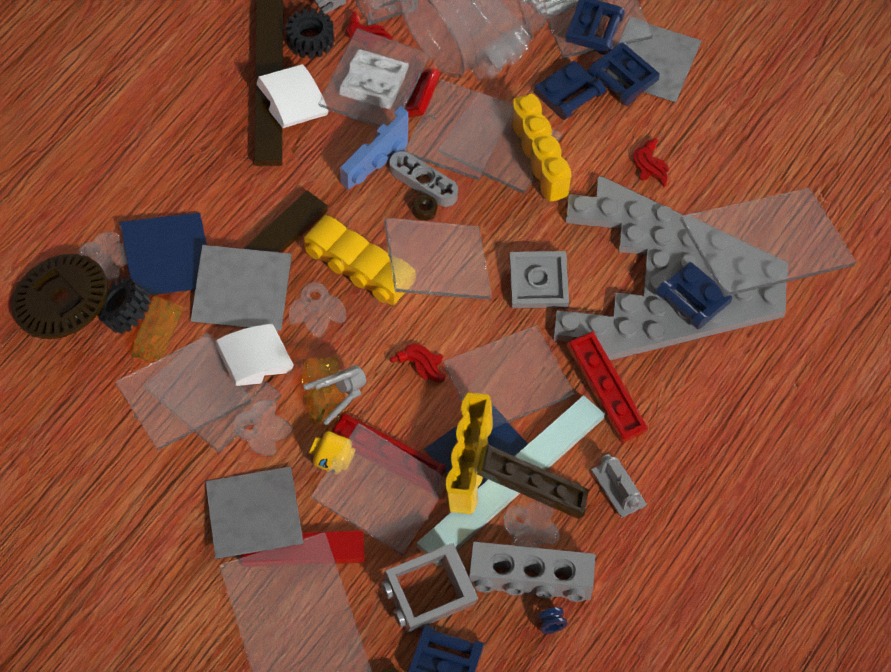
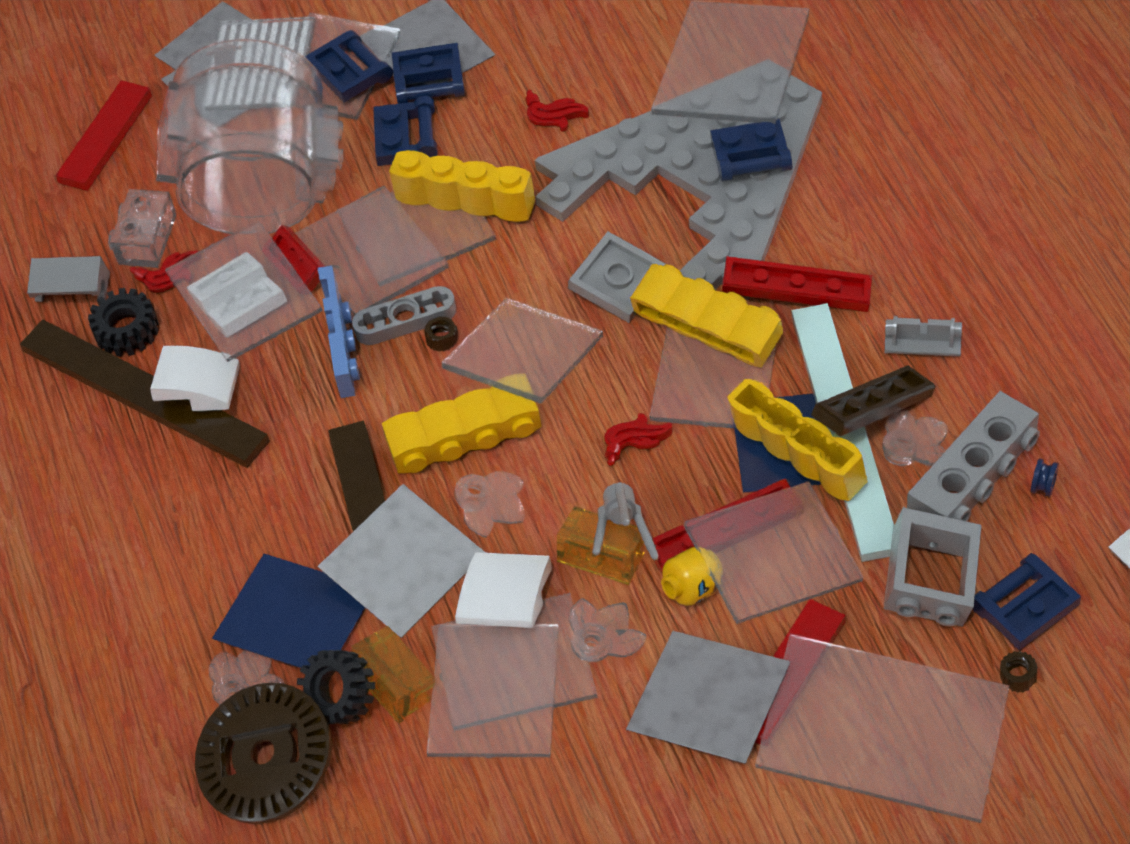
camera: 45 degrees left, 5 degrees down
none -> yellow brick [630,264,783,368]

